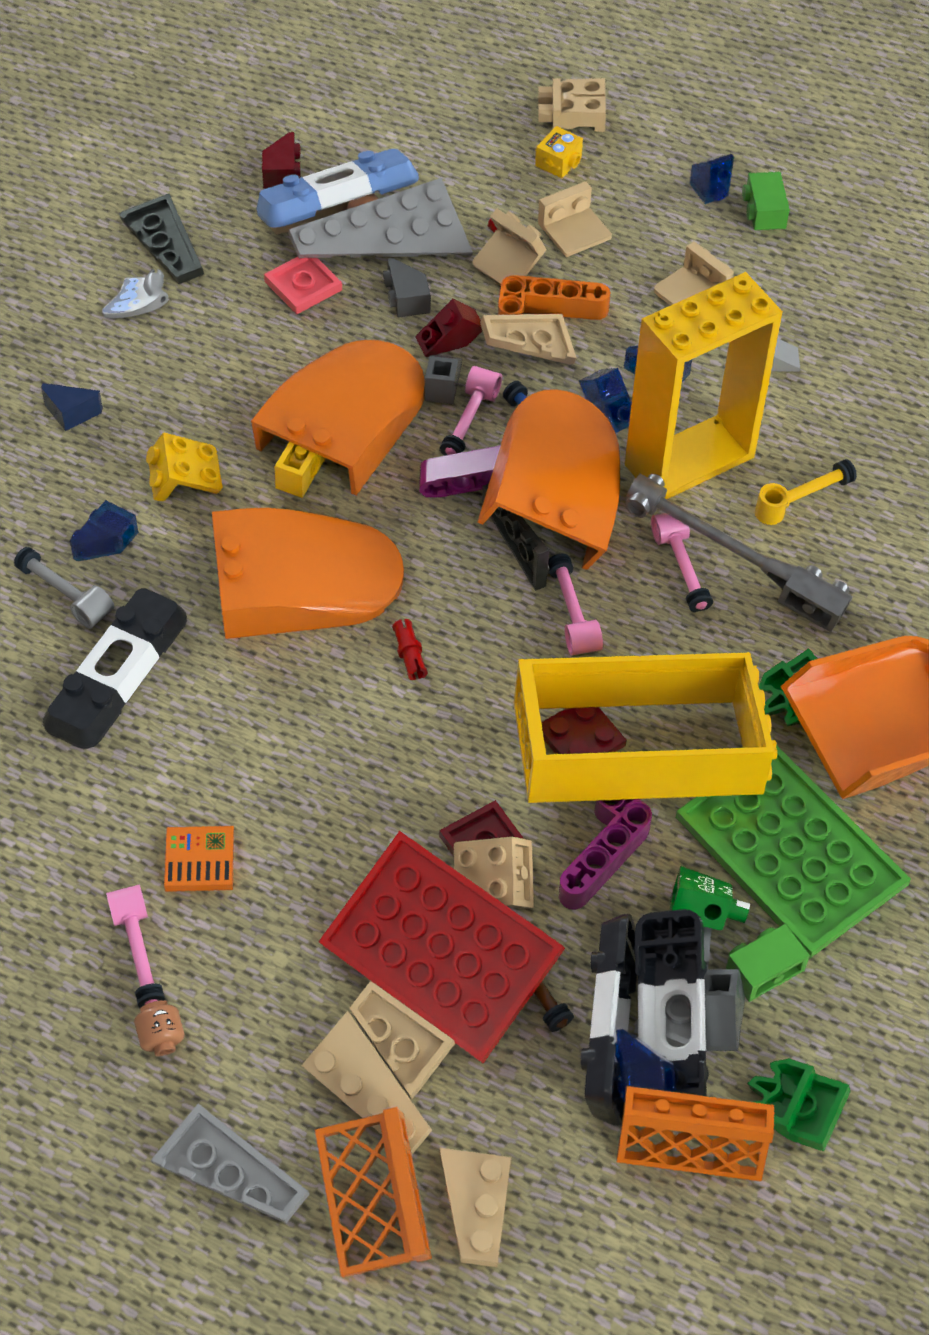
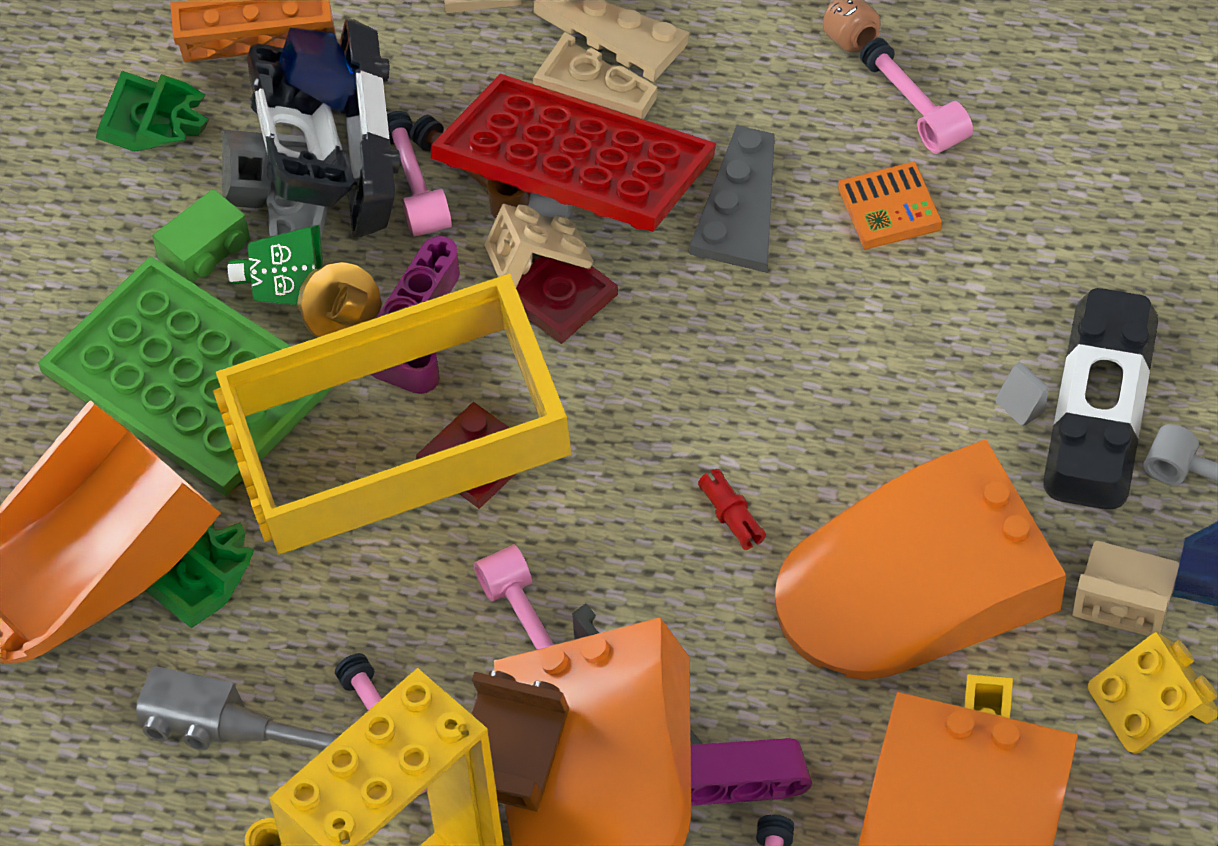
camera: 170 degrees right, 0 degrees up
none -> pearl gold tile [297,261,382,338]
none -> bright pink piece [387,111,452,238]
none -> reddish brown panel [471,670,569,812]
none -> dark grey wing [689,125,775,273]
none -> light grey slope [996,362,1048,426]
none -> tan bracket [1072,541,1180,636]

